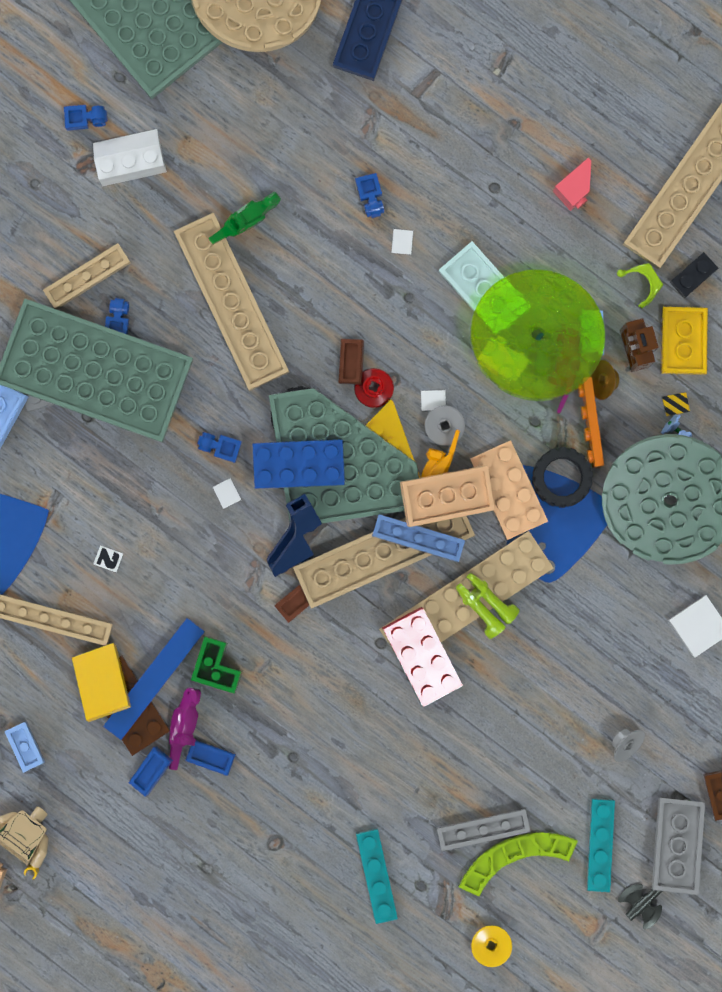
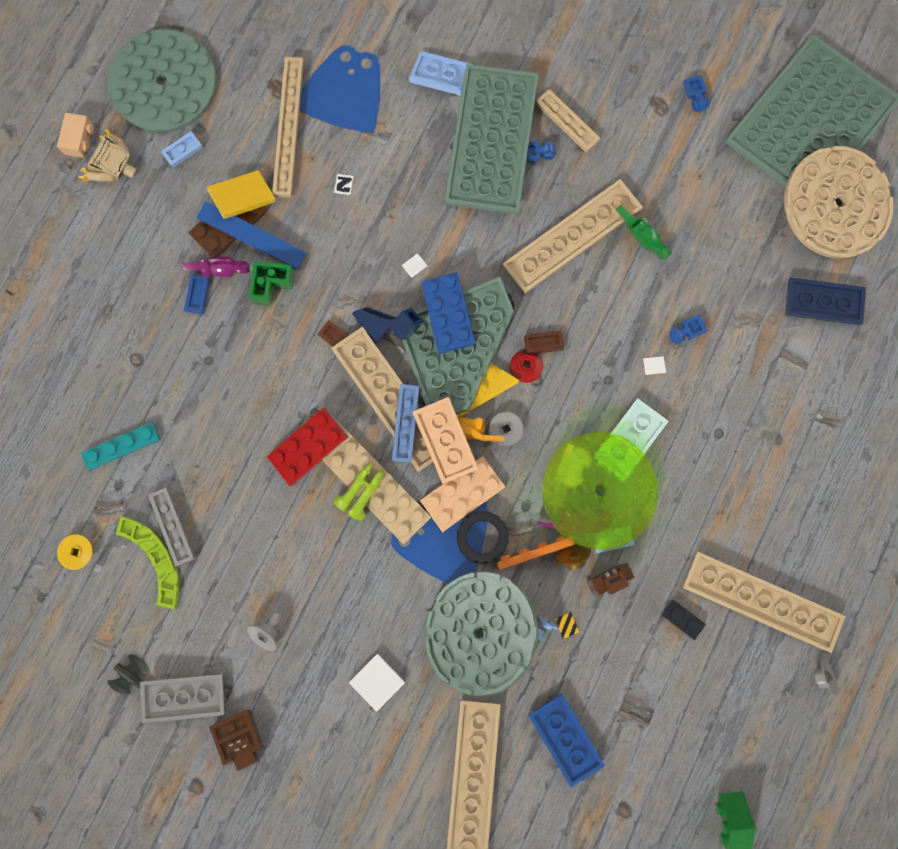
camera: 80 degrees right, 5 degrees down
white slope [93,129,167,186] -> none
blue tile [128,746,173,797] -> none
blue plate [197,432,242,463] -> none
white sticker [421,390,446,411] -> none
coral slope [553,157,591,211] -> none
teal plate [587,799,615,892] -> none
lime helmet [617,263,663,309] -> none
yellow tile [661,307,708,375] -> none

